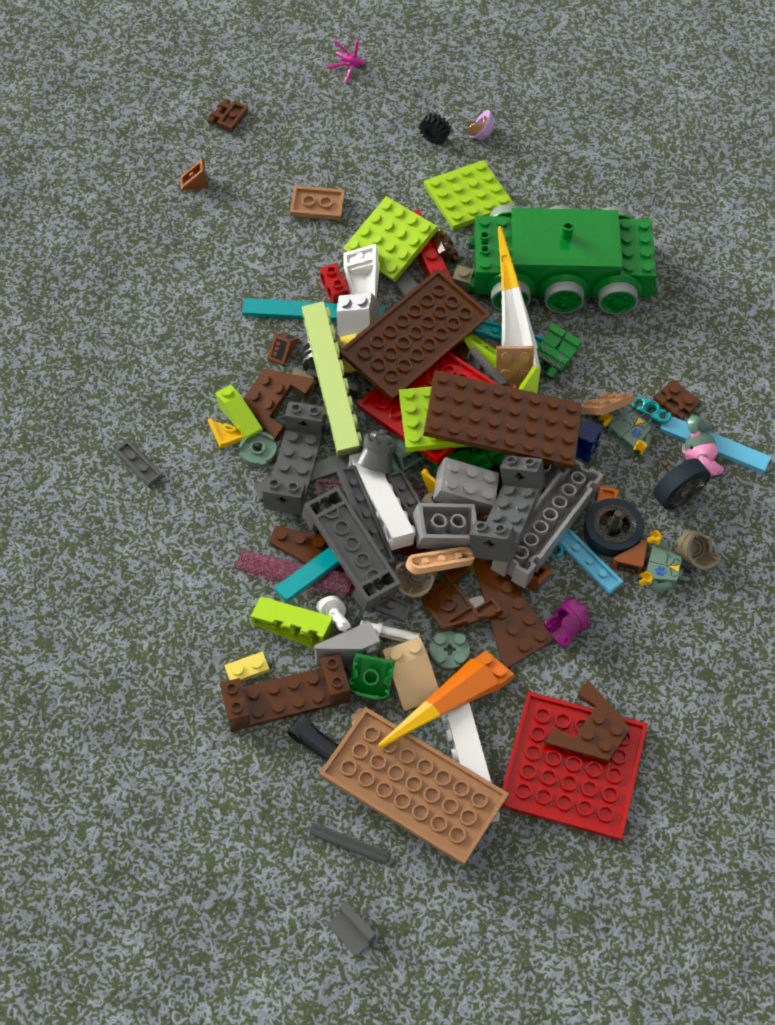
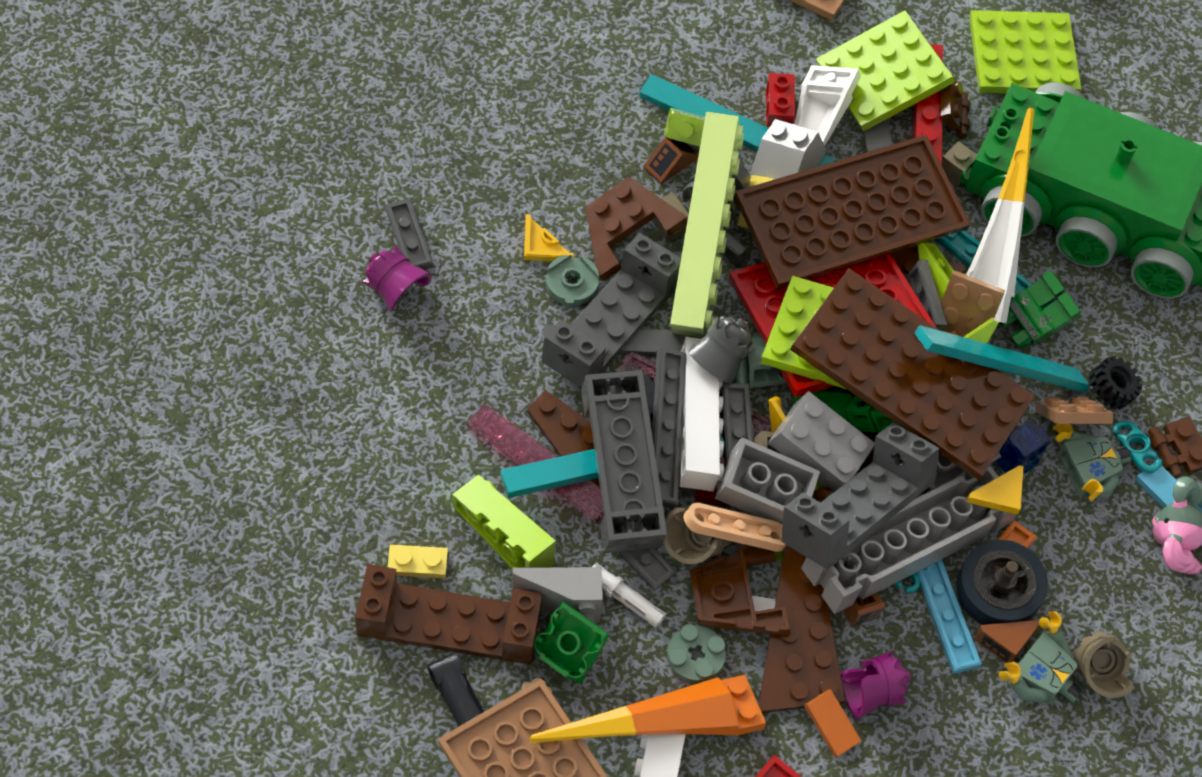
camera: 20 degrees right, 0 degrees up
lime slope [215,384,263,439] -> none
white piece [316,595,351,632] -> none
tan slope [382,637,439,712] -> none
black wheel [653,458,711,510] -> none
none -> magenta hat [362,245,432,312]
none -> lime torso [664,108,705,146]
none -> orange tile [804,689,861,757]
none -> teal tile [915,325,1089,392]
none -> yellow tile [966,465,1023,515]
none -> black tyre [1088,356,1142,410]

